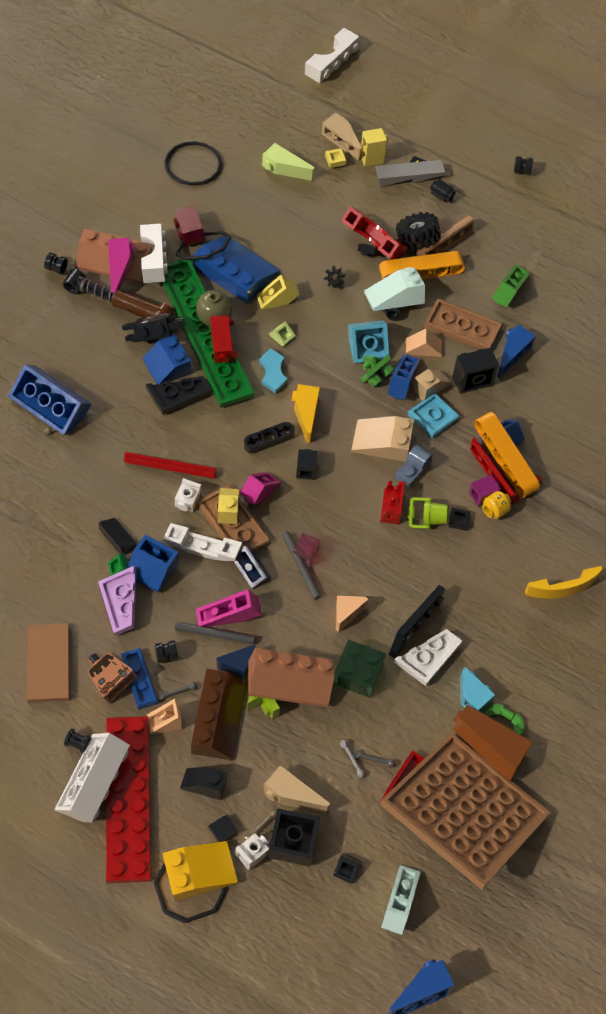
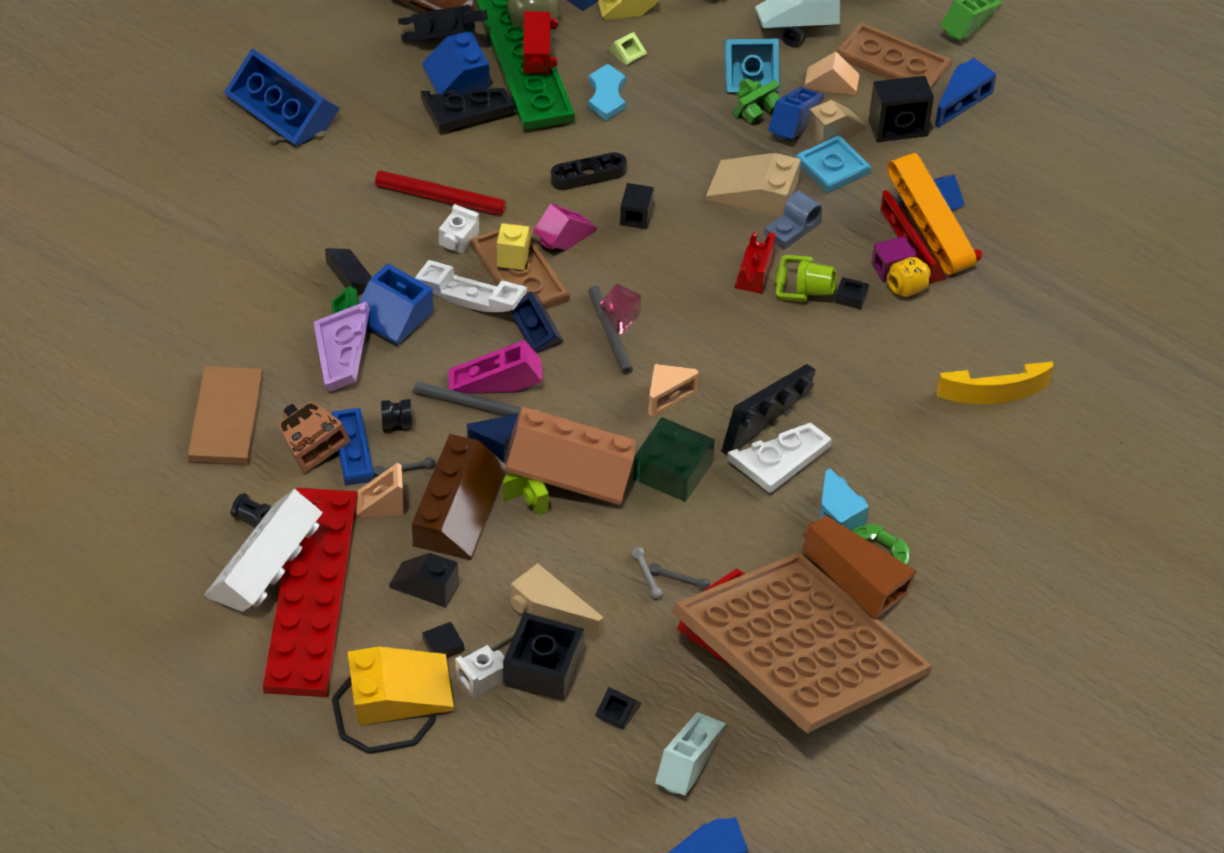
camera: 10 degrees right, 10 degrees down
yellow slope [291,384,320,443] -> none

